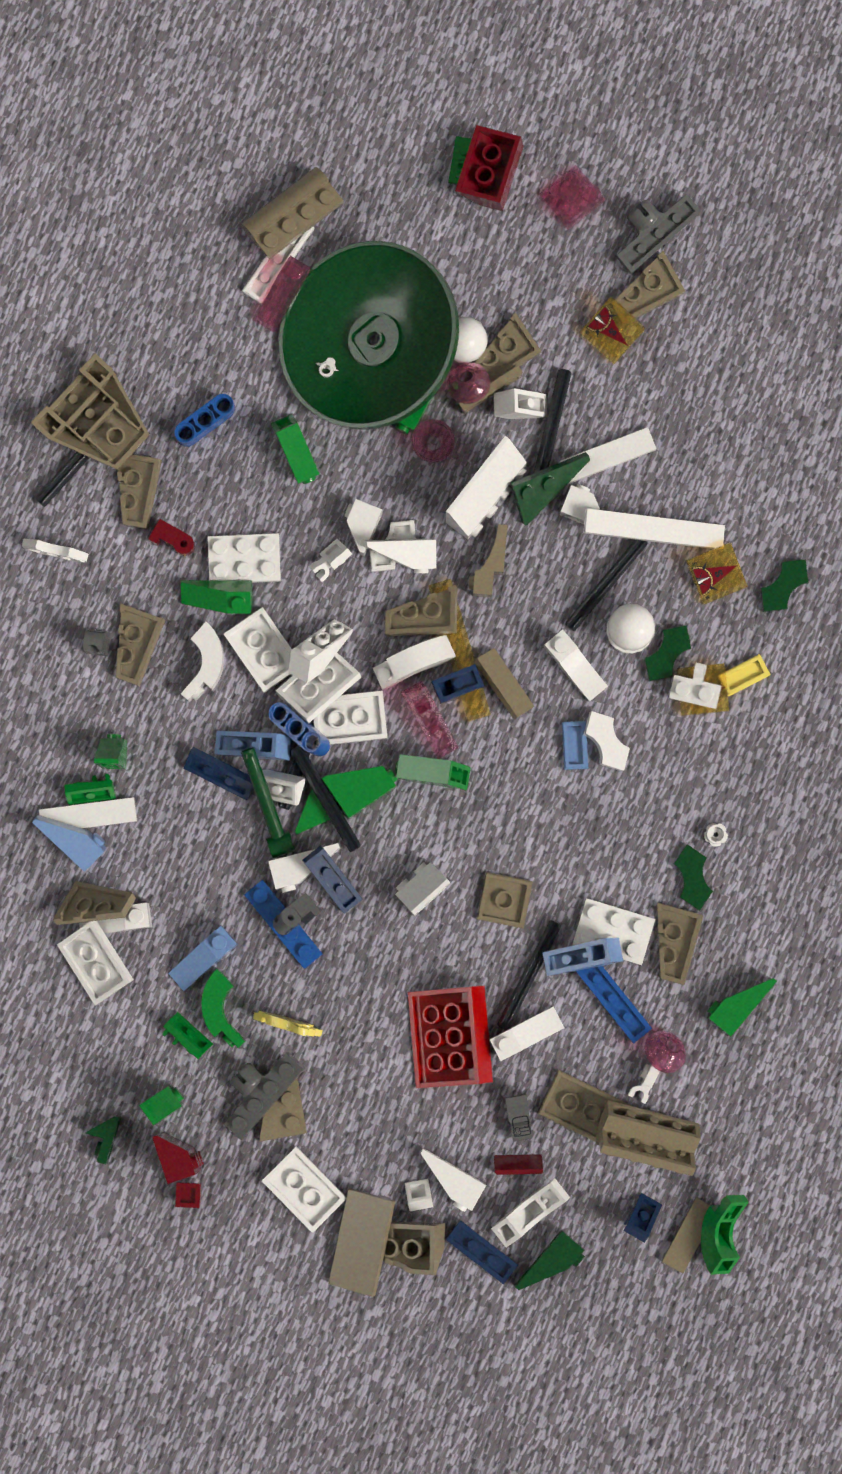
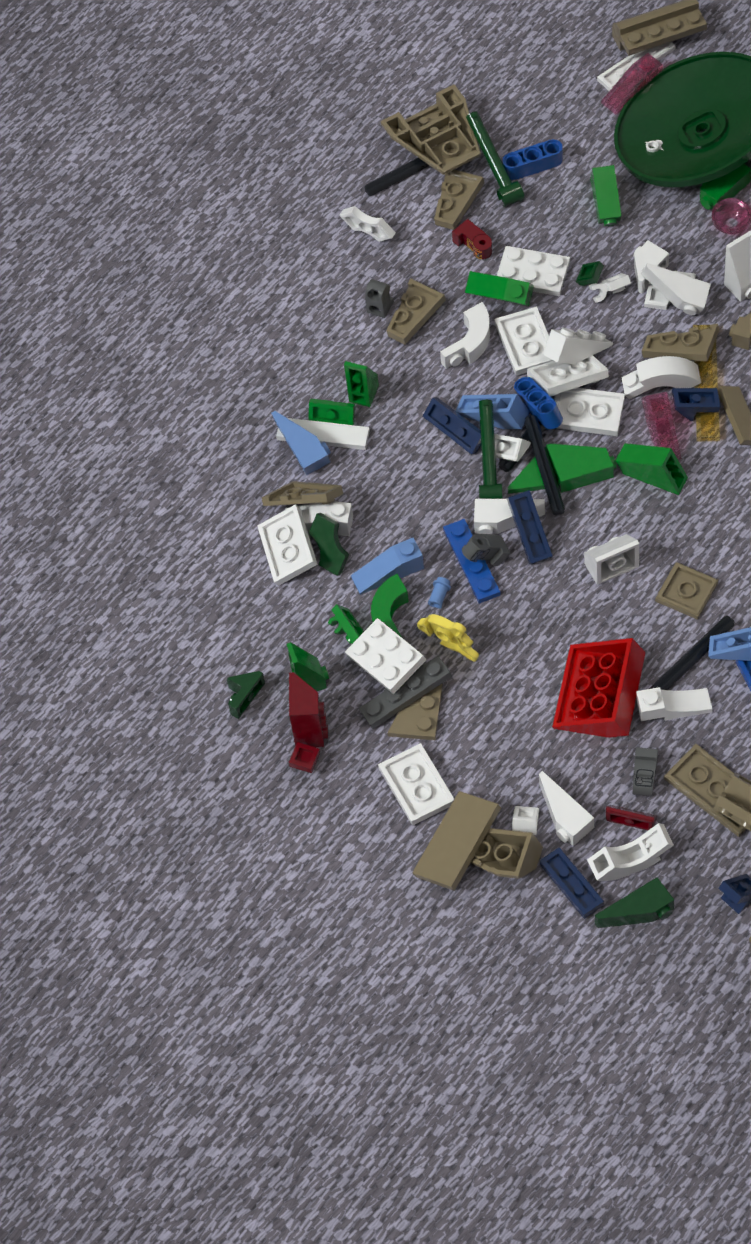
camera: 20 degrees right, 25 degrees down
none -> dark green tile [308,513,349,576]
none -> white plate [345,618,426,694]
none -> medium blue pin [428,577,451,609]
none -> dark green piece [466,111,525,207]
none -> dark green tile [576,261,604,286]

